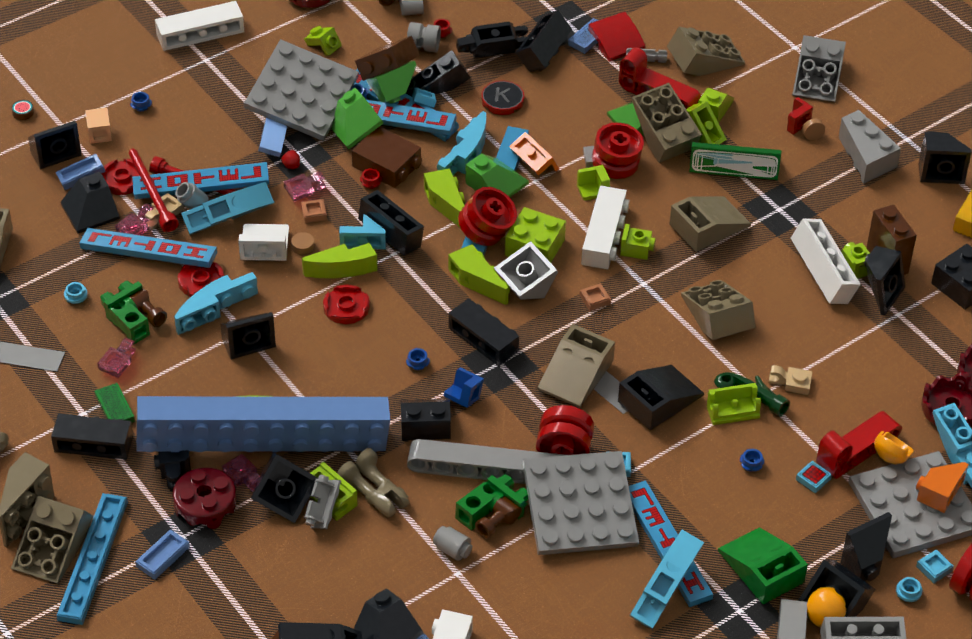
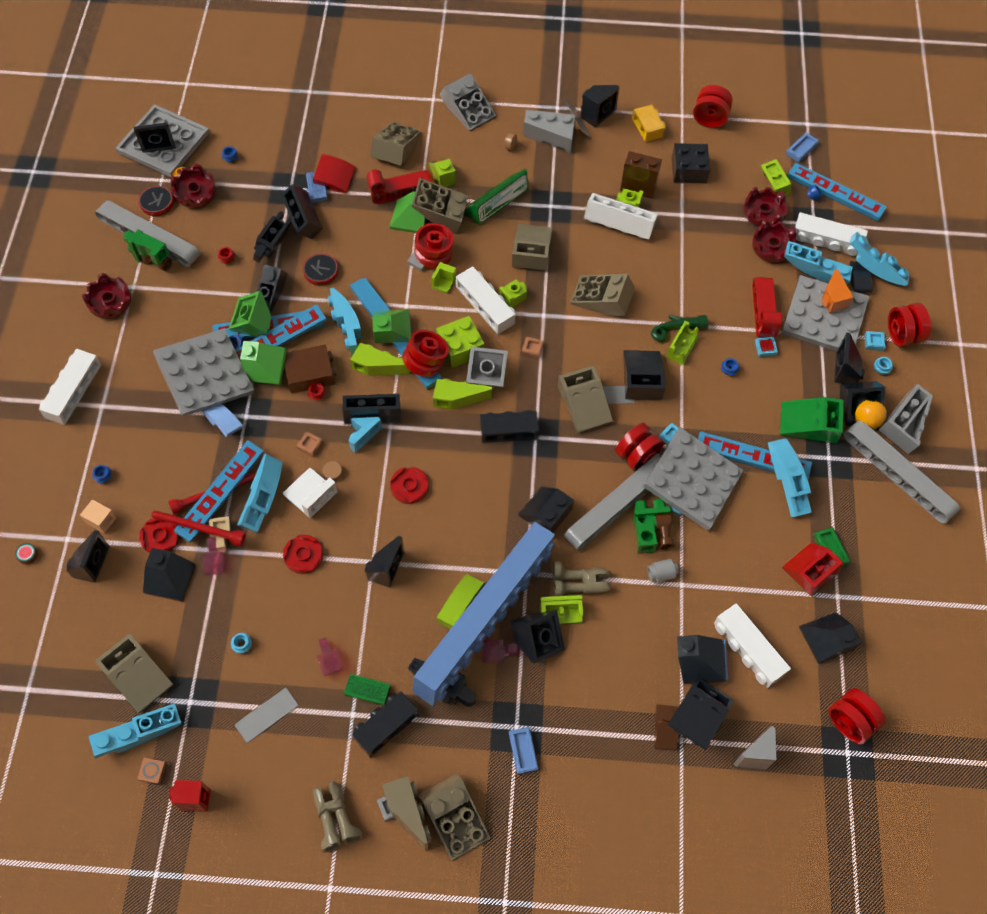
camera: 50 degrees left, 15 degrees up
medium blue tile [56,154,106,190] -> none
dark azure tile [56,493,128,625] -> none
dark azure tile [79,228,217,268] -> none
green hips [100,280,167,345] -> none
dark red plate [172,467,237,529] -> none
medium azure slope [174,272,258,335] -> none
light grey brick [175,182,209,210] -> none
red hinge [281,150,300,170] -> none
clear pink plate [284,172,326,202] -> none
lime slope [302,243,377,278] -> none
lime bracket [304,26,342,56] -> none
light grey hinge [304,475,341,529] -> none
reddish brown brick [355,36,420,81] -> none
blue plate [406,348,430,370] -> none
light grey wheel [407,22,441,53] -> none
medium azure tile [412,88,437,108] -> none
blue panel [444,367,484,408] -> none
panel [509,132,559,176] -> none
light grey axle [626,48,667,63] -> none
lime slope [686,101,727,144] -> none
tan plate [769,365,812,395] -> none
red bracket [787,97,813,135] -> none
black slope [864,246,905,316] -> none
light orange hair [874,431,914,465] -> none
none -> light grey sticker [564,99,592,138]

